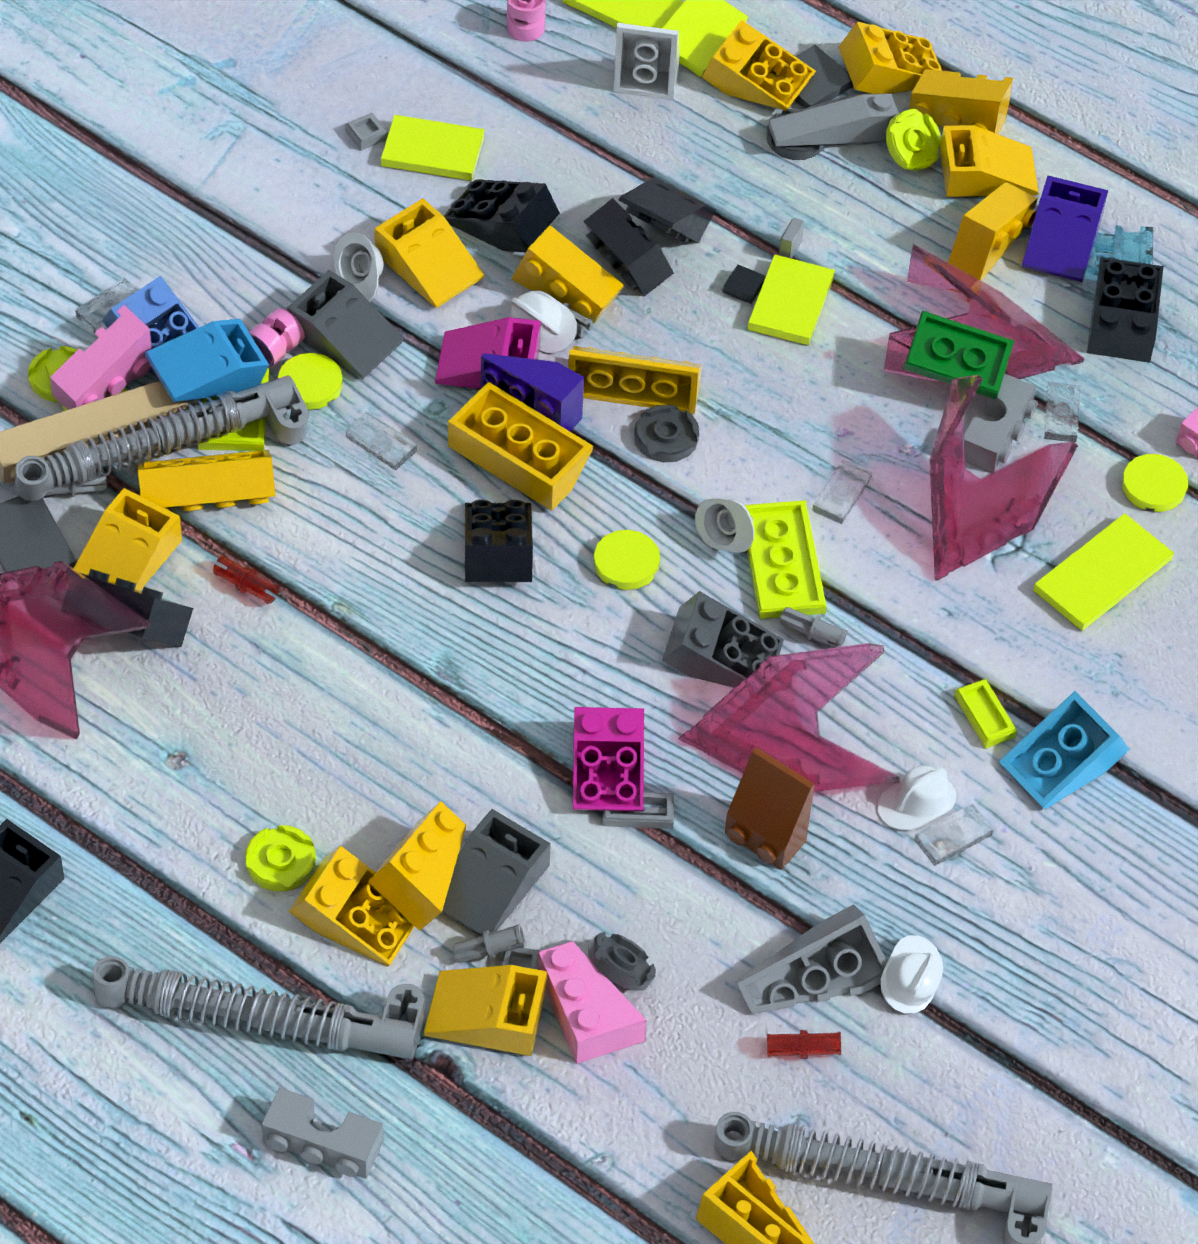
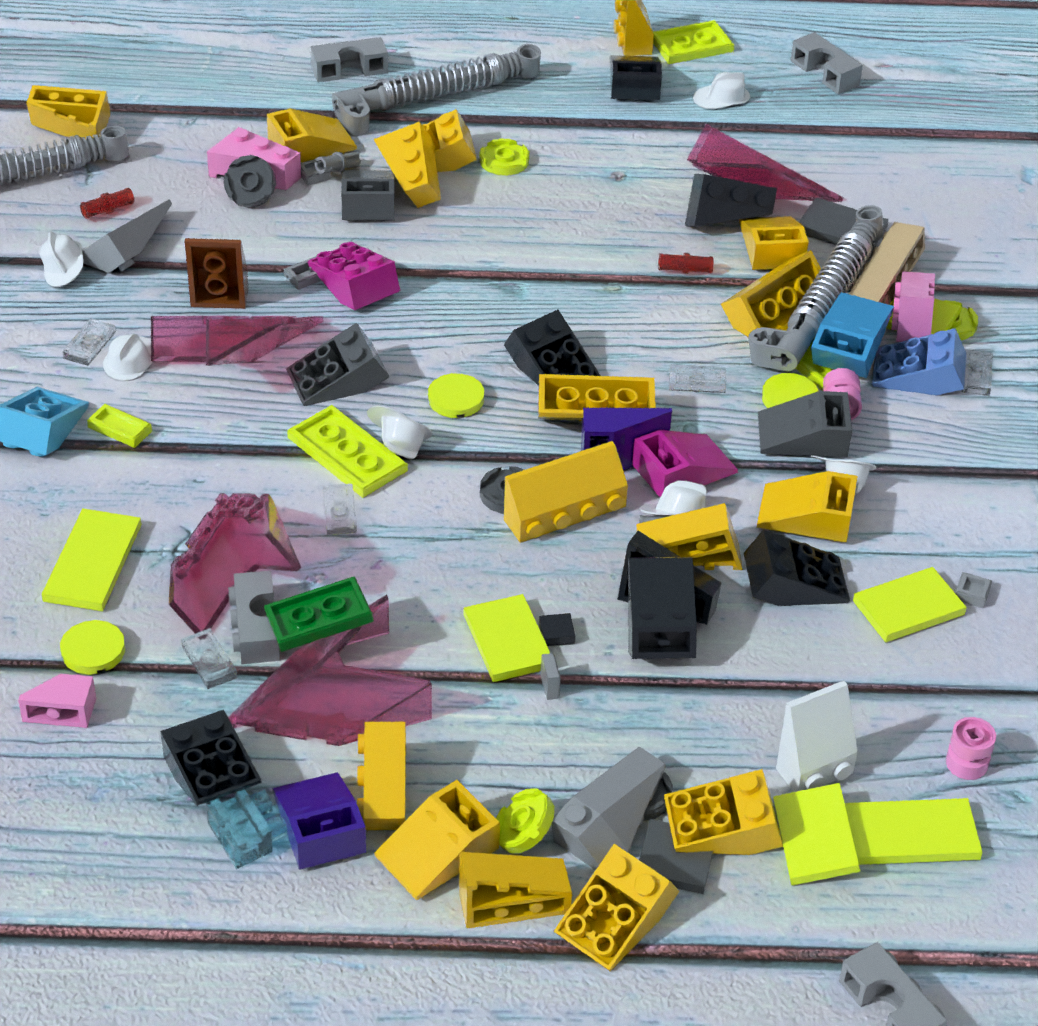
camera: 145 degrees right, 10 degrees down
light grey axle [779,607,848,651] -> none

